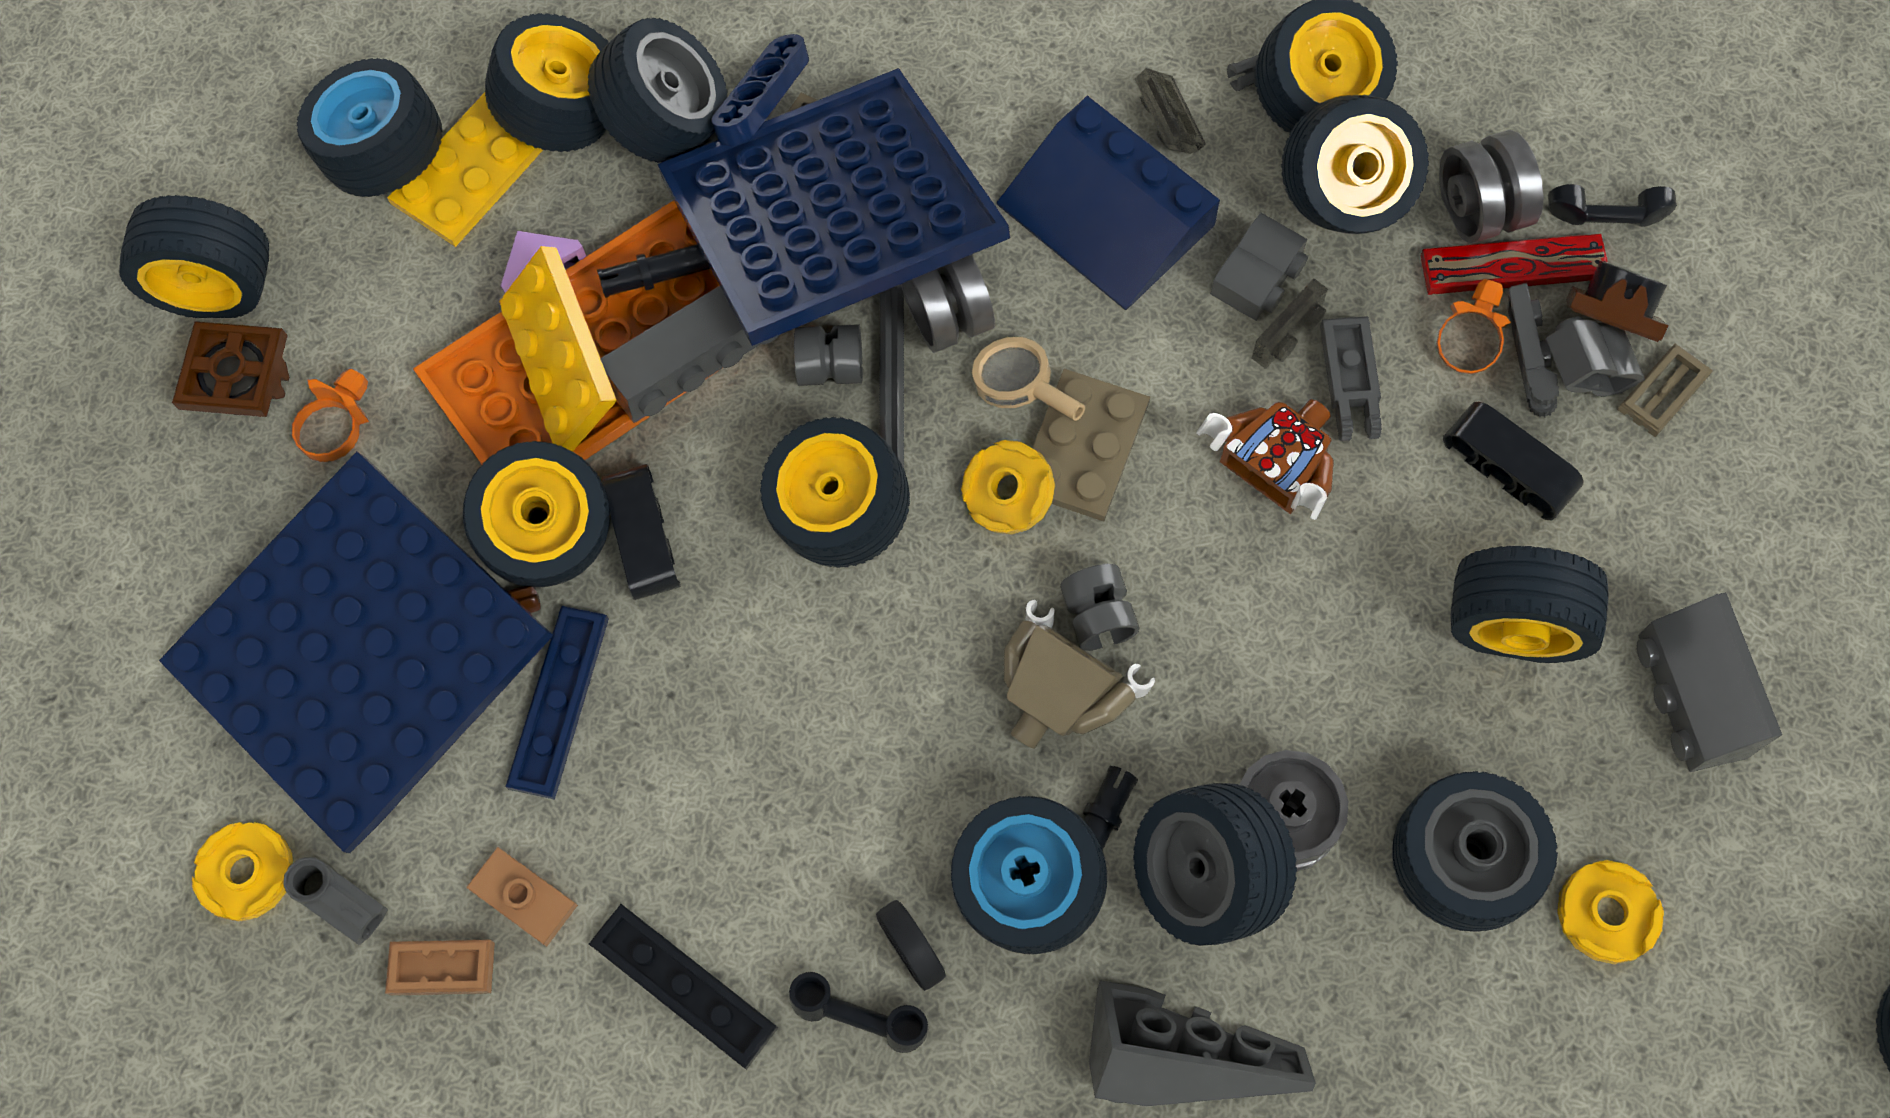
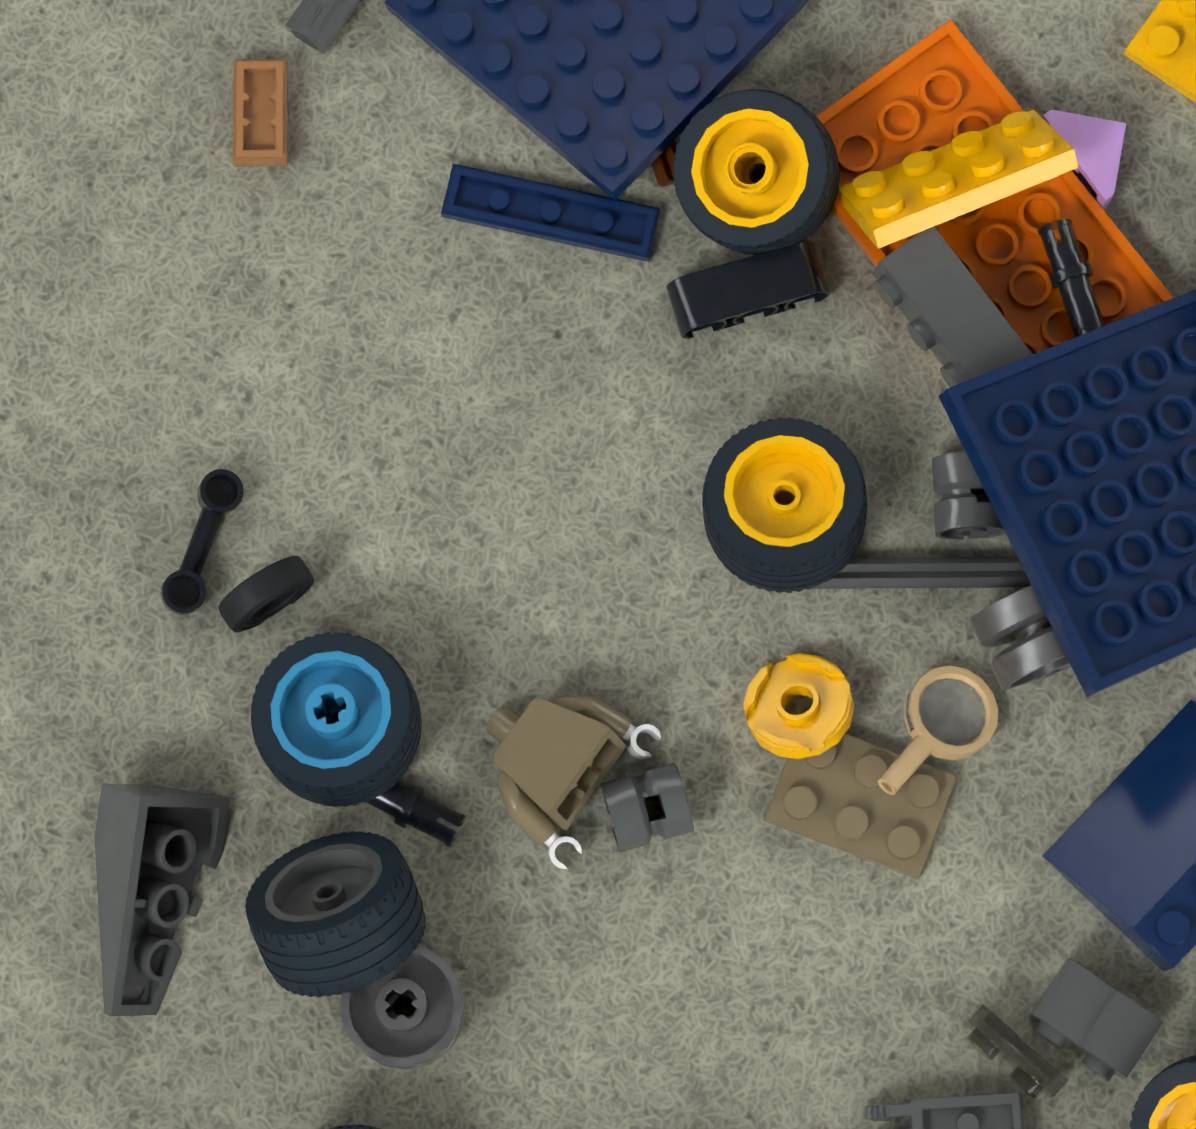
camera: 85 degrees right, 10 degrees up
medium nougat plate [466,847,578,947] -> none
black tile [589,904,778,1070] -> none
torso [1196,399,1334,520] -> none

